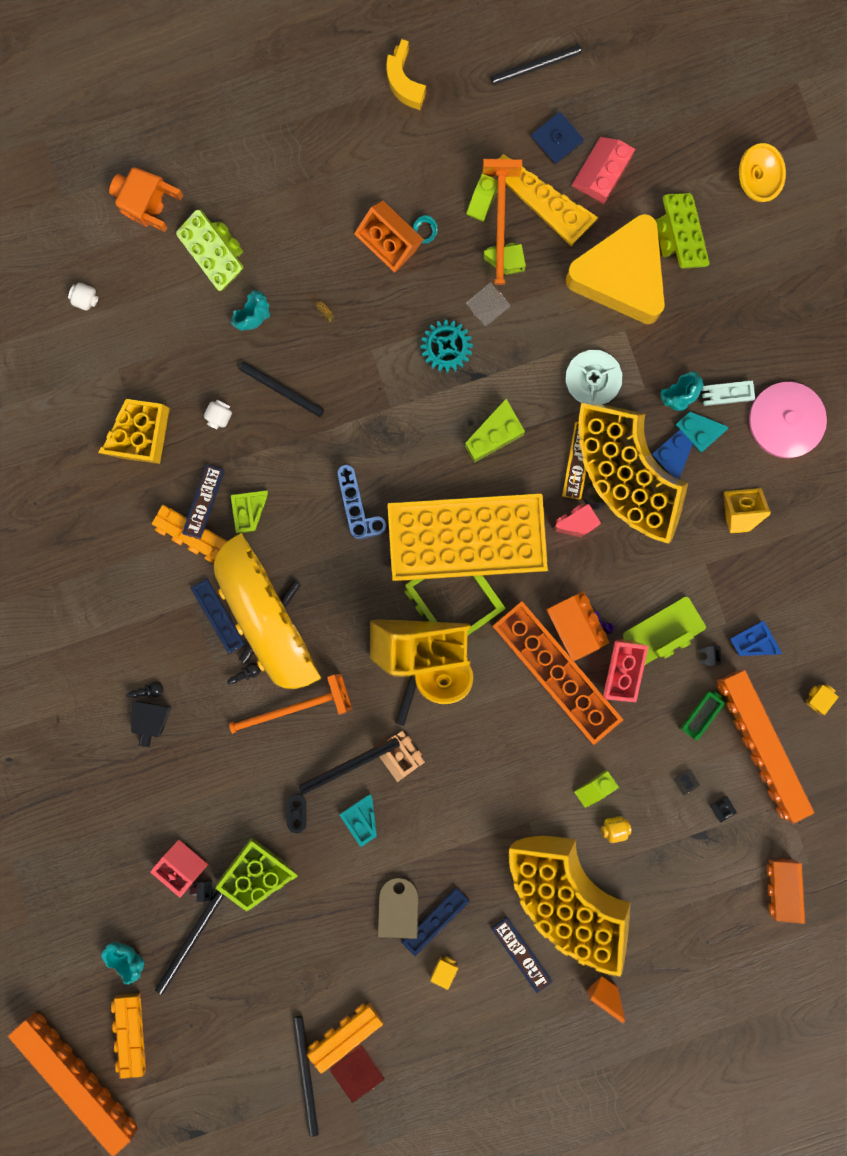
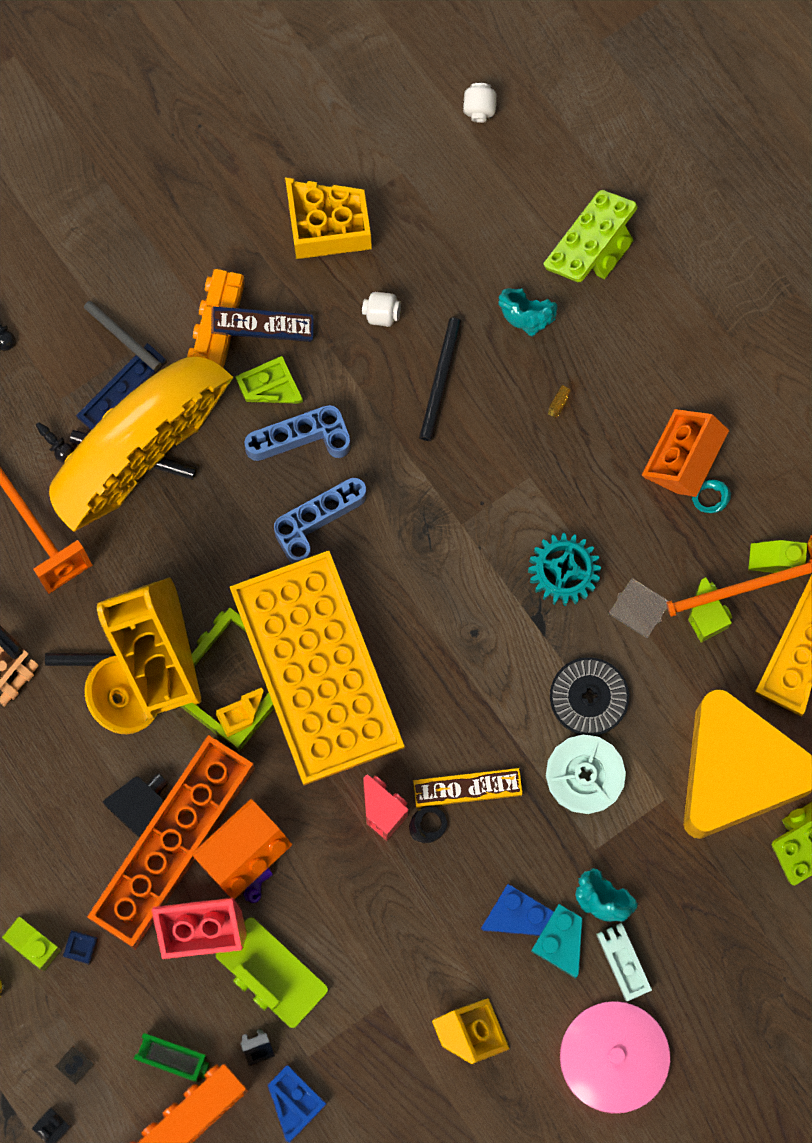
camera: 65 degrees right, 10 degrees down
orange piece [109,167,183,232] -> none
lime wedge [465,399,525,463] -> none
yellow brick [579,403,688,544] -> none
none -> dark blue tile [63,930,98,965]
none -> dark grey bar [84,301,162,371]
none -> black torso [102,773,169,838]
none -> yellow slope [216,688,263,737]
none -> medium blue beam [244,405,350,461]
none -> piece [550,657,629,736]

